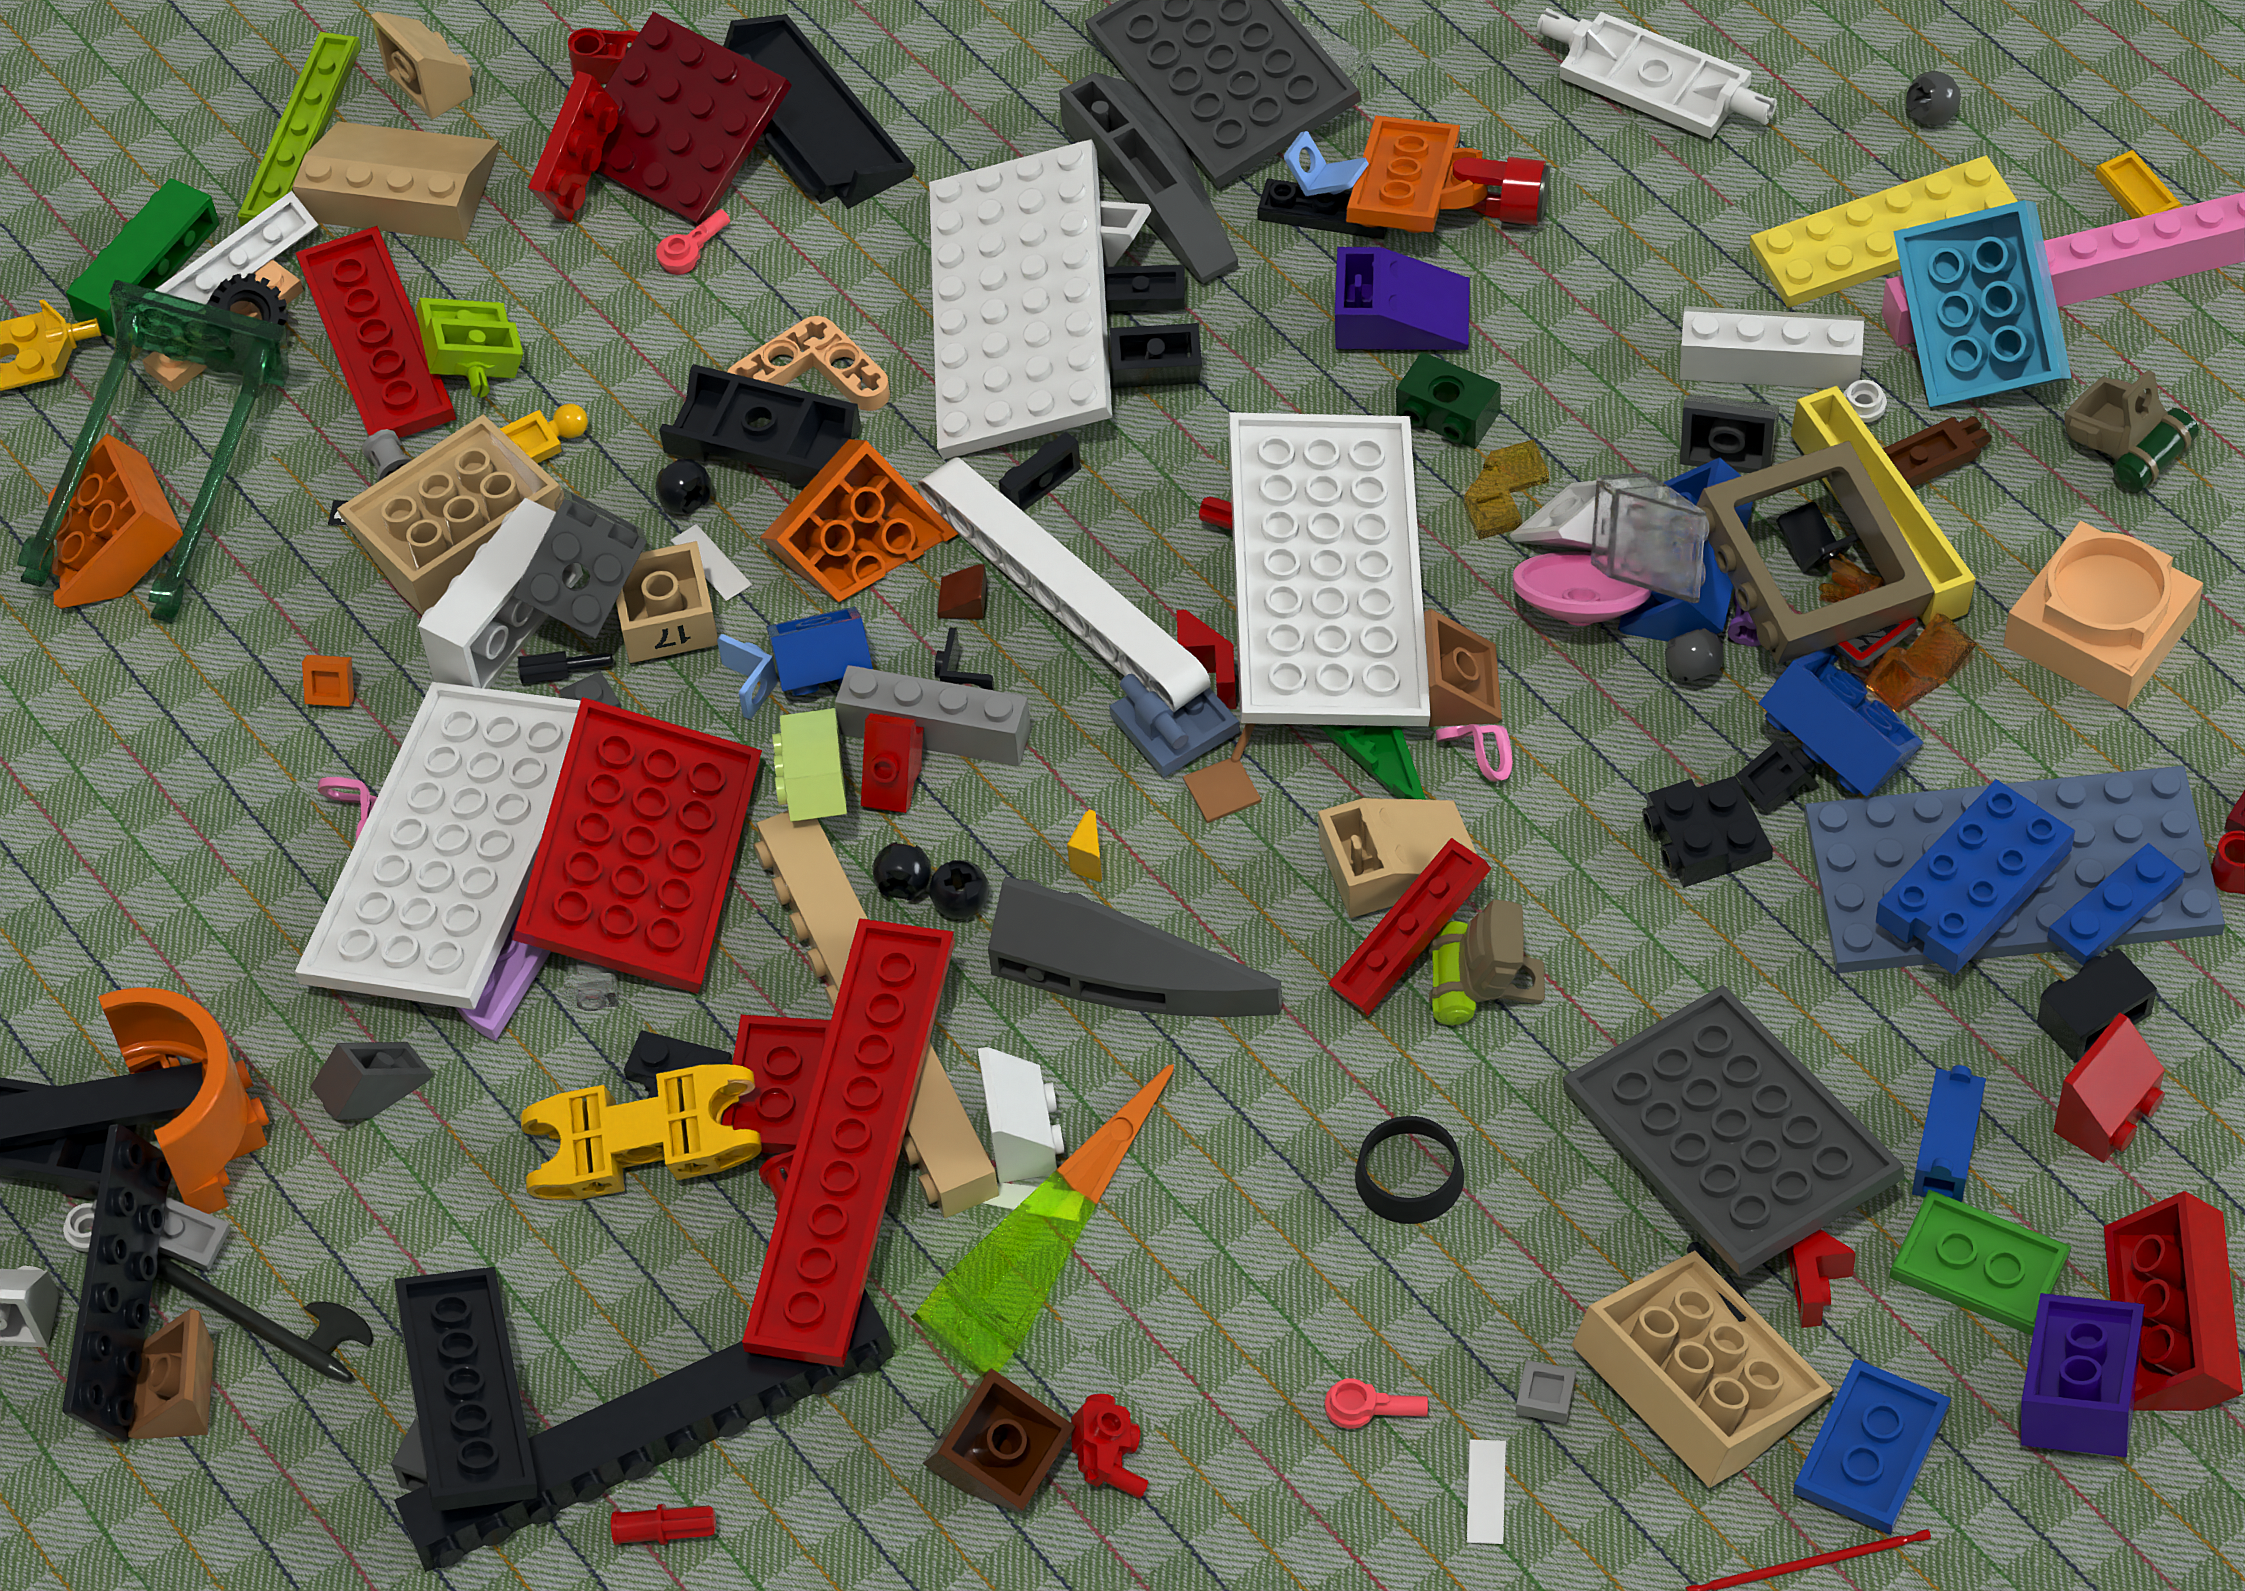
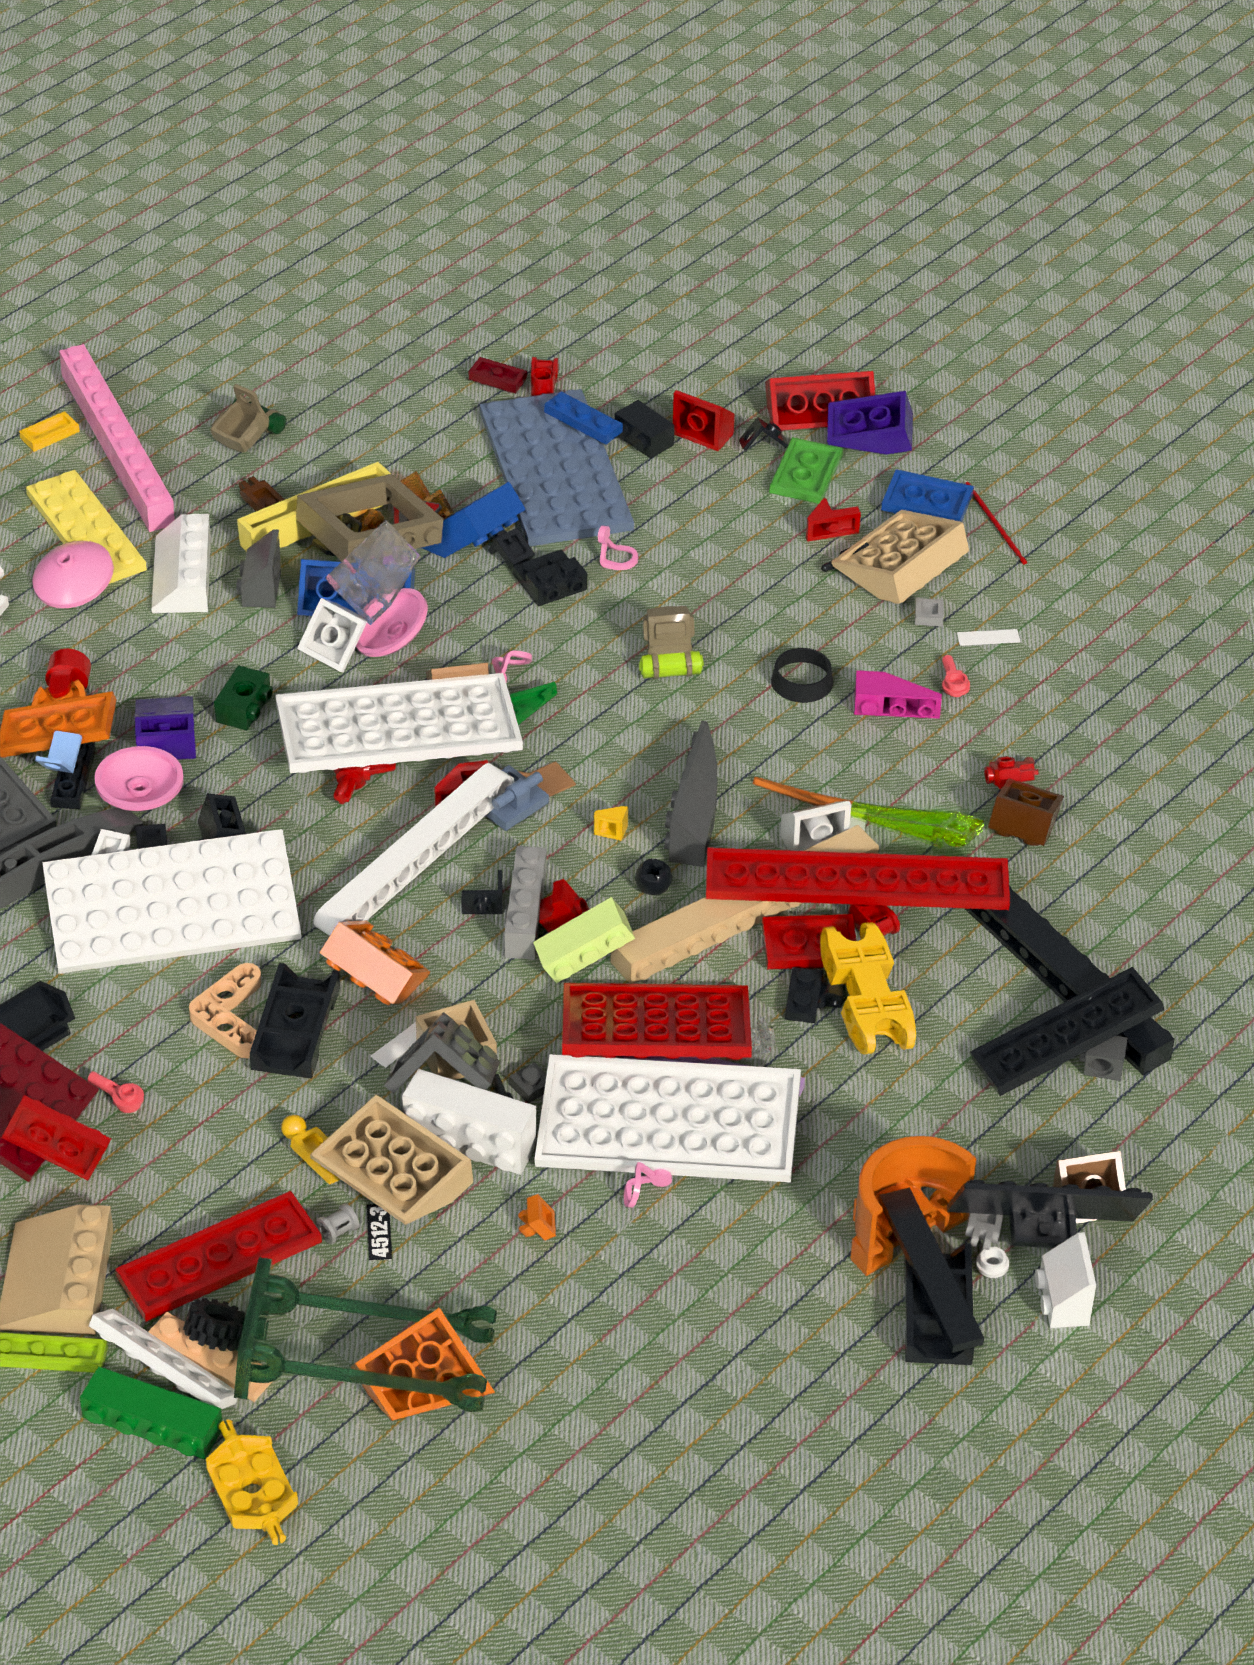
camera: 105 degrees left, 10 degrees down
pearl dark grey piece [156,1253,373,1382] -> none
dark grey slope [310,1042,433,1120] -> none
lime plate [415,297,523,398] -> none
red axle [611,1504,717,1545] -> none
black piece [655,459,711,515] -> none
light blue bracket [717,634,778,720] -> none
blue slope [766,606,873,696] -> none
black piece [872,842,932,901] -> none
copper slope [937,564,987,619] -> none
black plate [999,431,1081,512] -> none
tan slope [1318,798,1486,918] -> none
red plate [1328,838,1491,1016] -> none
clear yellow tile [1464,440,1549,540] -> none
dark grey plate [1563,985,1905,1277] -> none
dark grey piece [1665,628,1724,682] -> none
white plate [1843,380,1887,423] -> none
blue piece [1876,779,2075,975] -> none
medium azure slope [1893,200,2072,407] -> none
blue brick [1912,1065,1986,1202] -> none
light nougat container [2003,520,2203,710] -> none
none -> bright pink dish [32,541,114,608]
none -> bright pink dish [95,746,184,811]
none -> bright pink piece [598,525,639,570]
none -> black bracket [739,417,789,451]
none -> dark pink slope [854,671,942,719]

